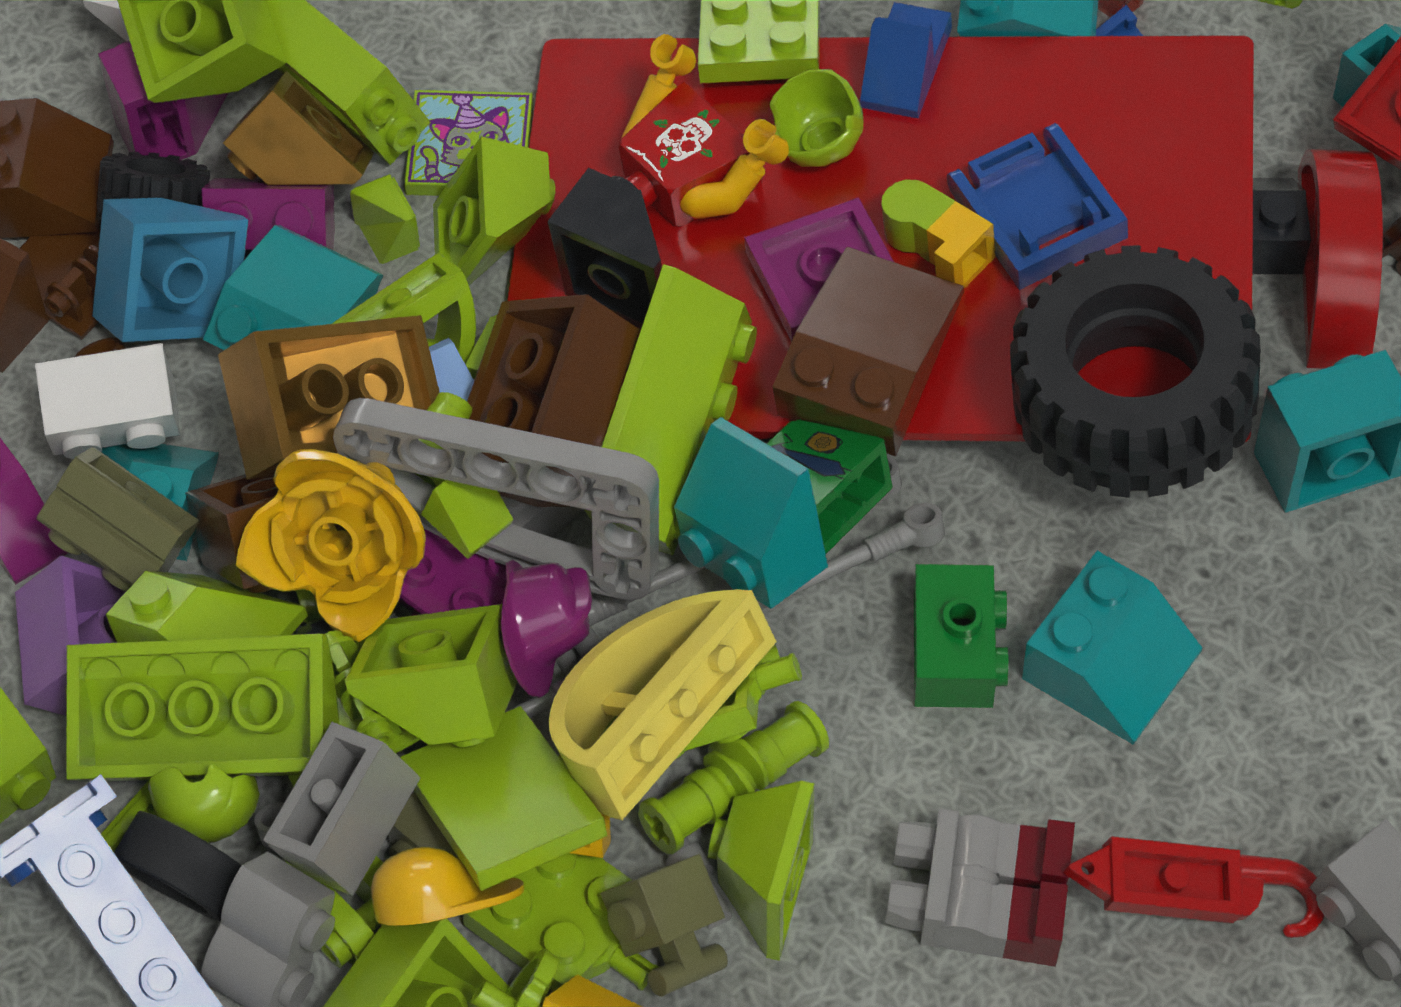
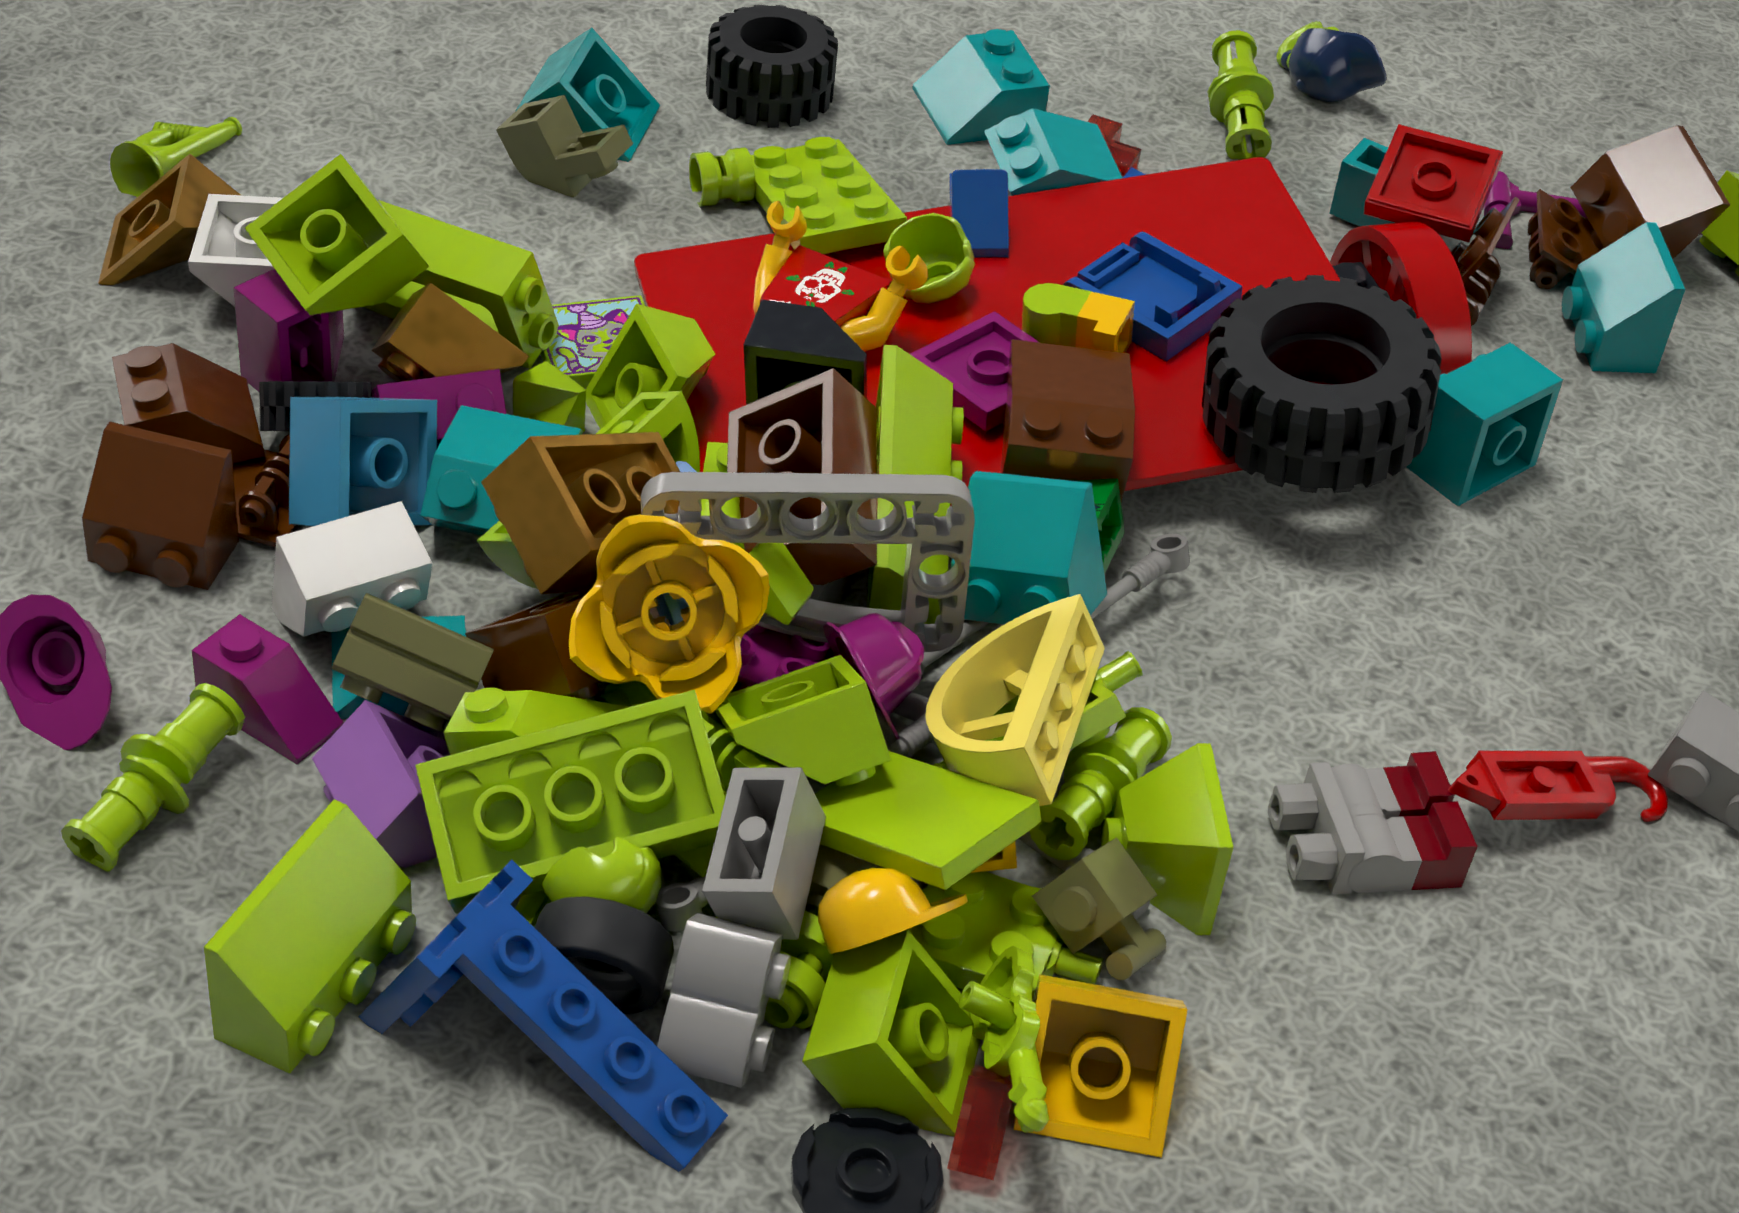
camera: 25 degrees left, 15 degrees down
green brick [913,564,1008,708] -> none
teal slope [1022,550,1203,745] -> none

